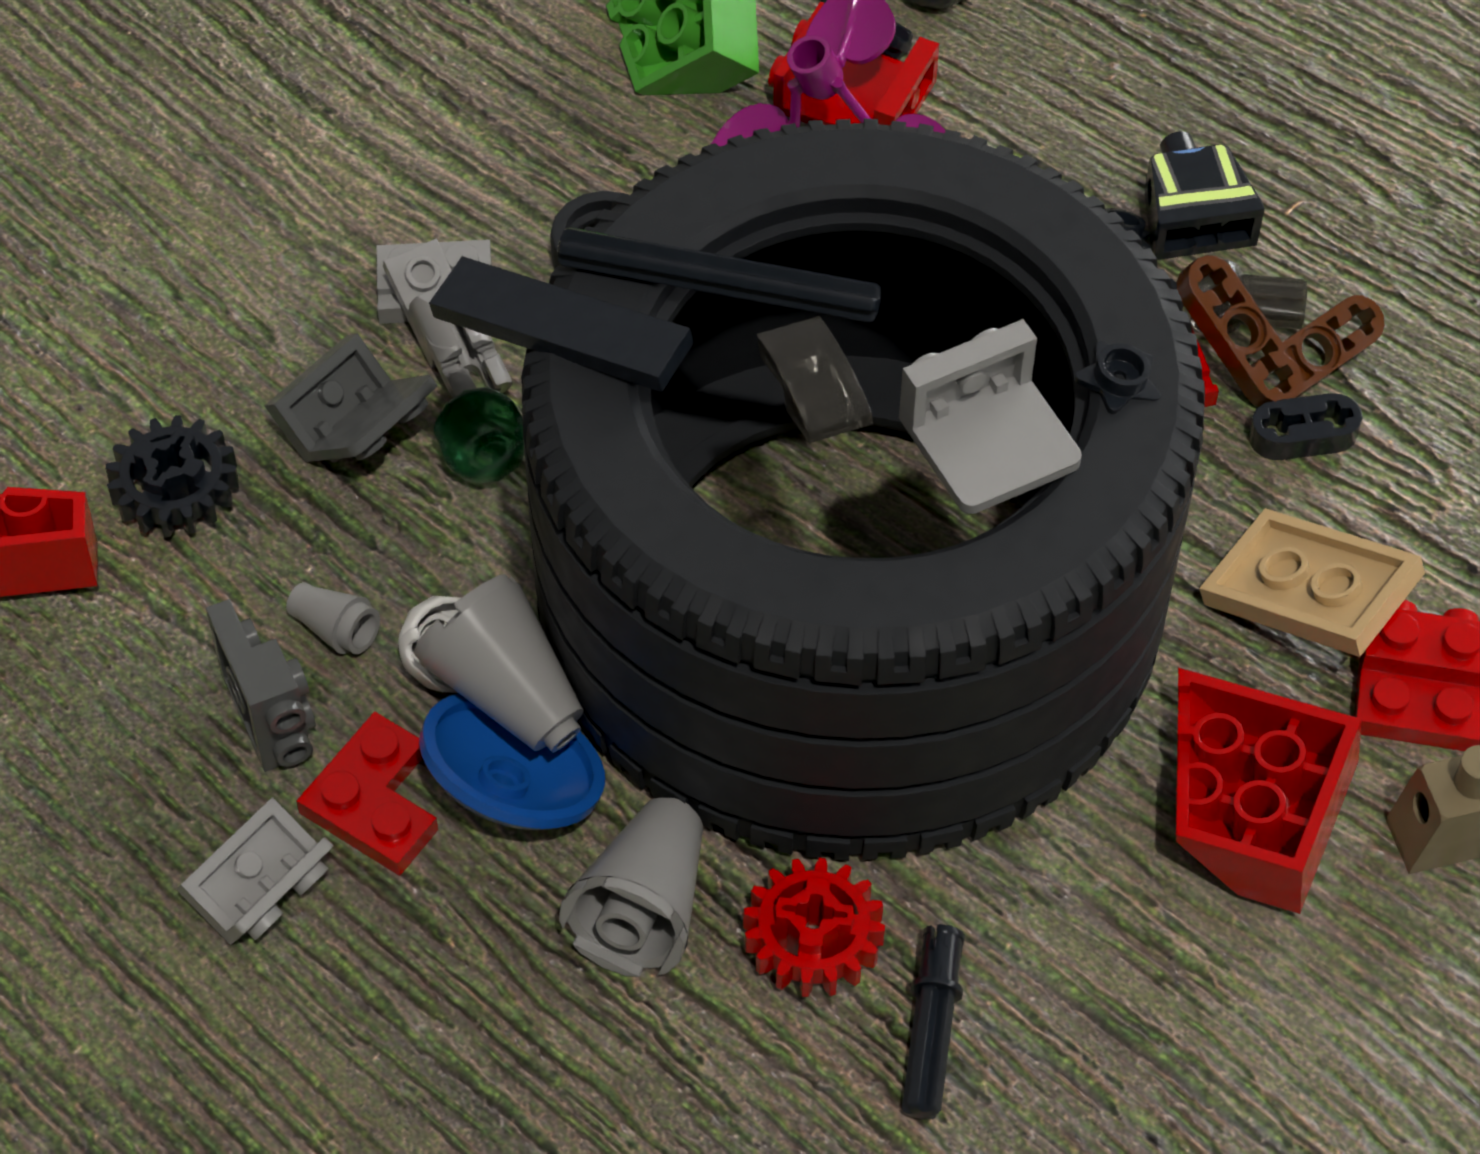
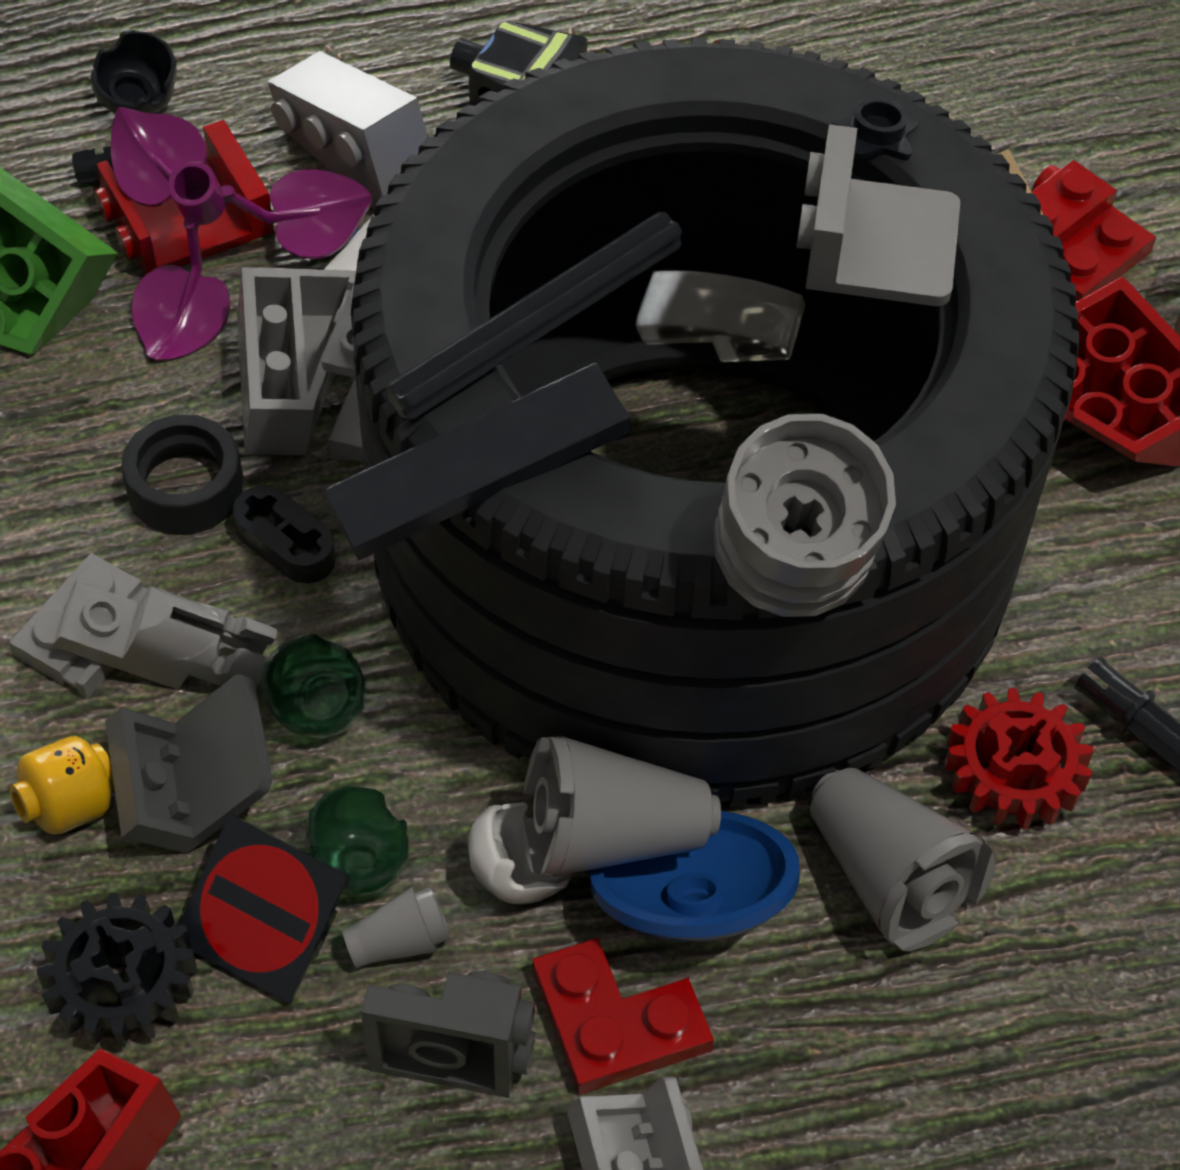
camera: 55 degrees left, 0 degrees up
none -> yellow head [9,736,115,835]
none -> piece [179,814,350,1004]
none -> light grey wedge [267,51,428,211]
none -> clear green hair [304,785,409,897]
none -> light grey wheel [714,414,896,617]

